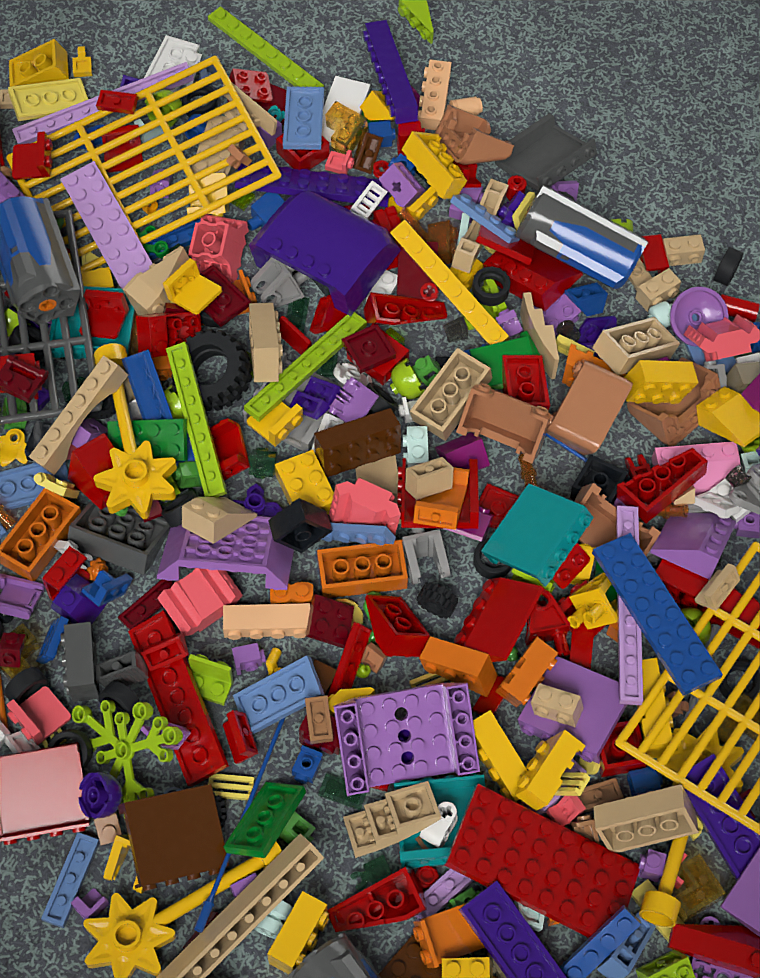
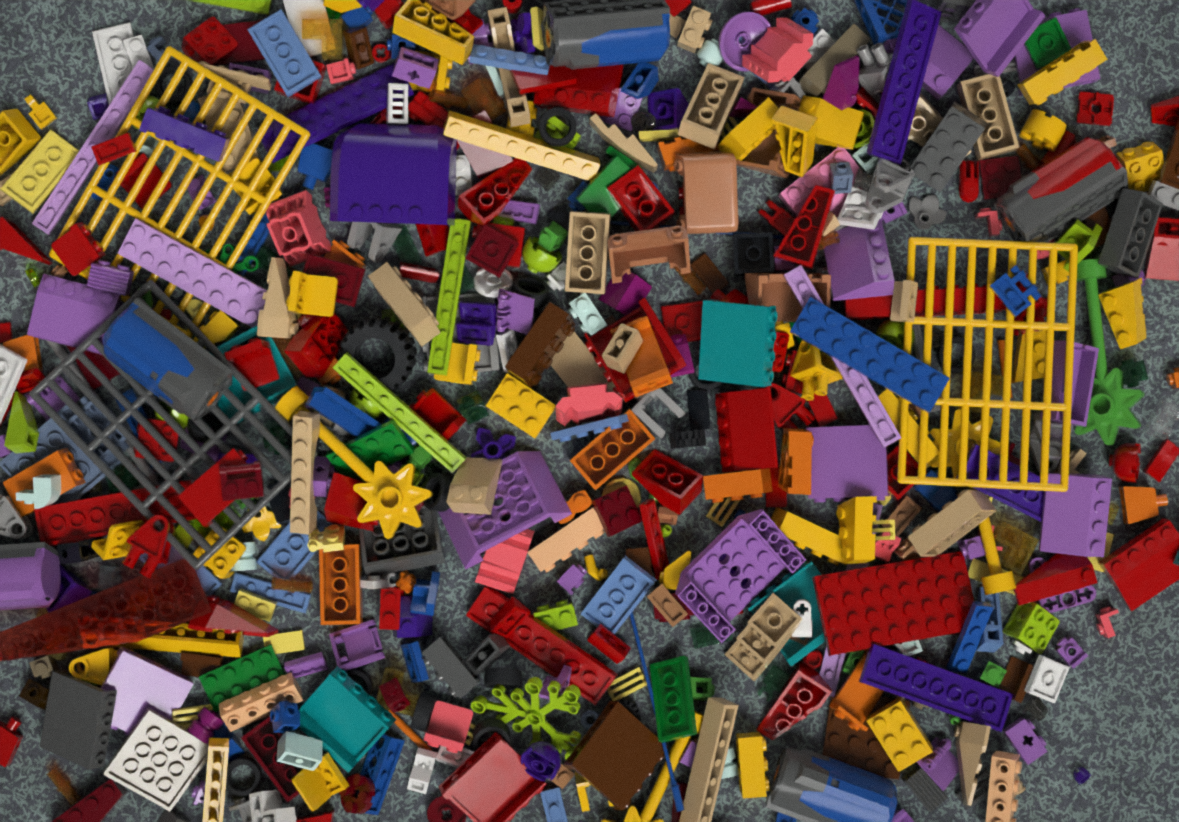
camera: 30 degrees left, 25 degrees up
dark red tile [118,579,174,630] -> none
nougat tile [226,144,253,169] -> none
teal plate [267,105,285,122] -> none
black brick [268,498,333,553] -> none
blue brick [292,745,323,784] -> none
red bush [420,282,439,302] -> none
medium lavender bracket [496,309,523,337] -> none
tan brick [531,683,584,727] -> none
none -> medium lavender brick [87,259,134,296]
none -> dark purple wedge [139,106,231,162]
none -> medium lavender plate [498,200,540,224]
none -> black slope [687,390,711,431]
none -> reddish brown tile [690,253,729,294]
none -> yellow wedge [771,106,818,177]
none -> sand blue bracket [830,162,853,194]
none -> clear smoke wheel [923,328,944,348]

